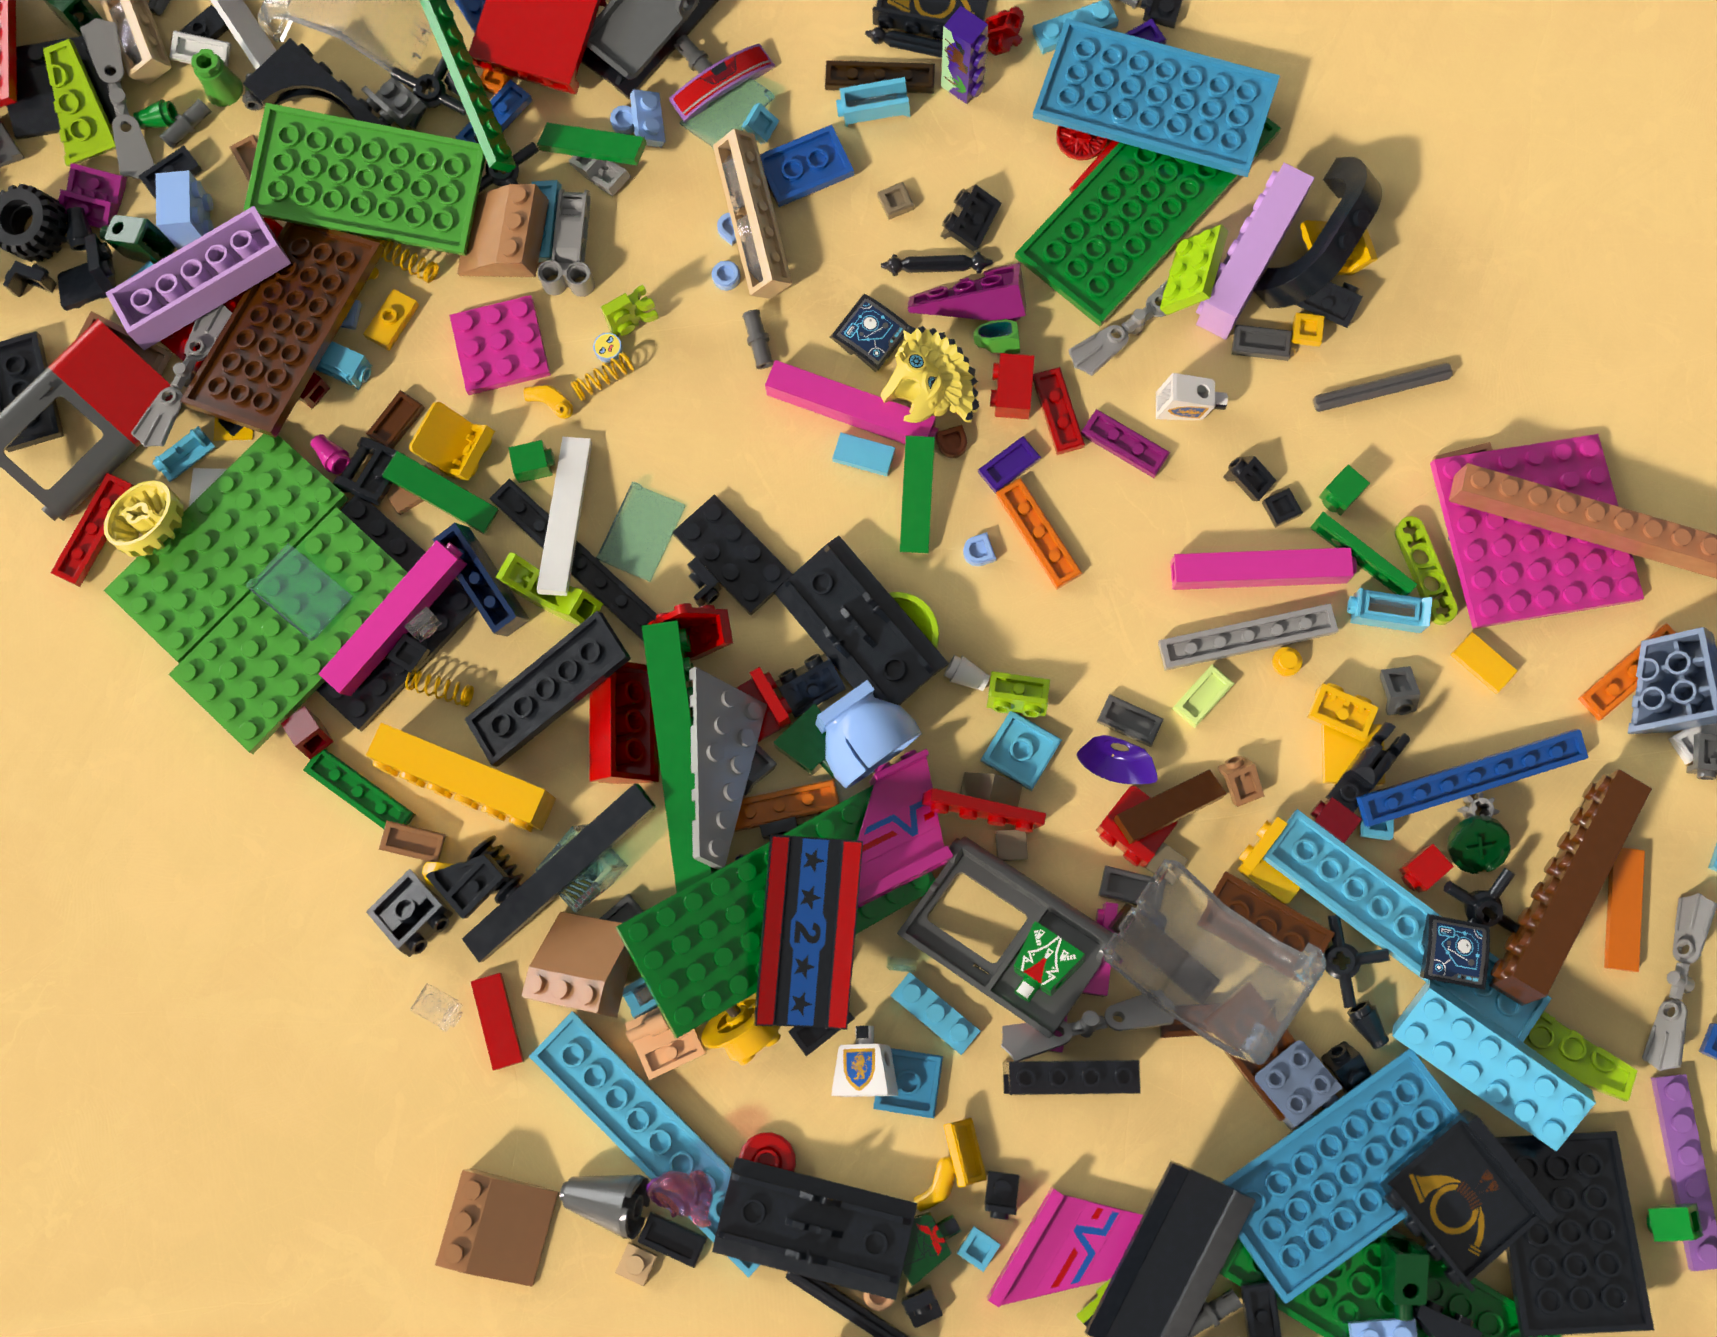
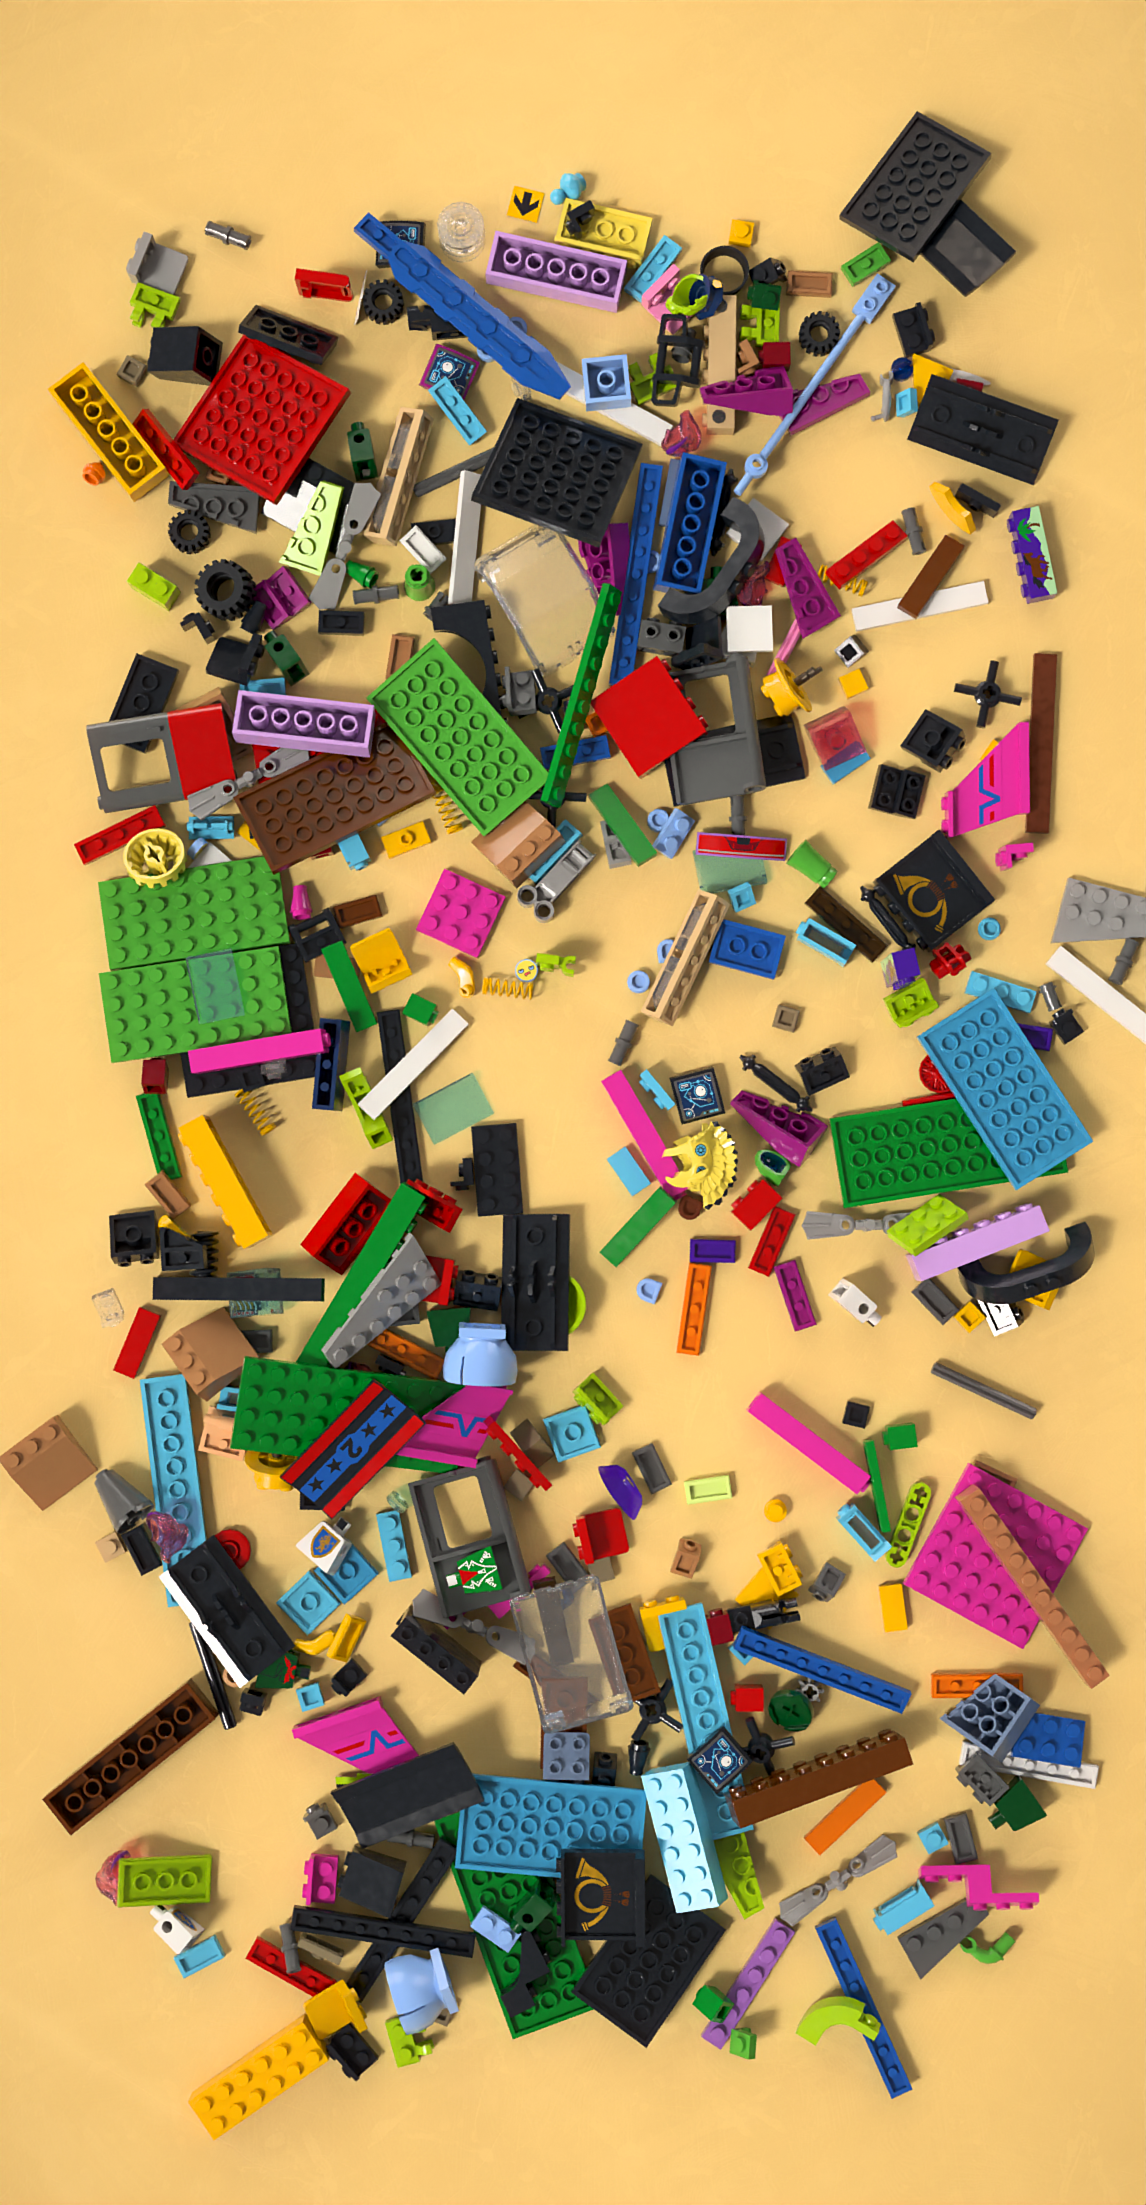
camera: 35 degrees right, 10 degrees up
light blue brick [156,170,214,250] -> none
black plate [465,611,631,767] -> none
white cone [944,655,990,691] -> none
reddish brown tile [1113,769,1227,844] -> none
light grey plate [1158,603,1338,671] -> none
black bracket [1223,456,1276,501] -> none
none -> light blue tile [187,837,208,860]
none -> medium azure tile [276,1570,341,1636]
none -> medium azure plate [639,1069,675,1111]
none -> bright green plant [786,839,838,888]
none -> lime bracket [883,978,939,1028]

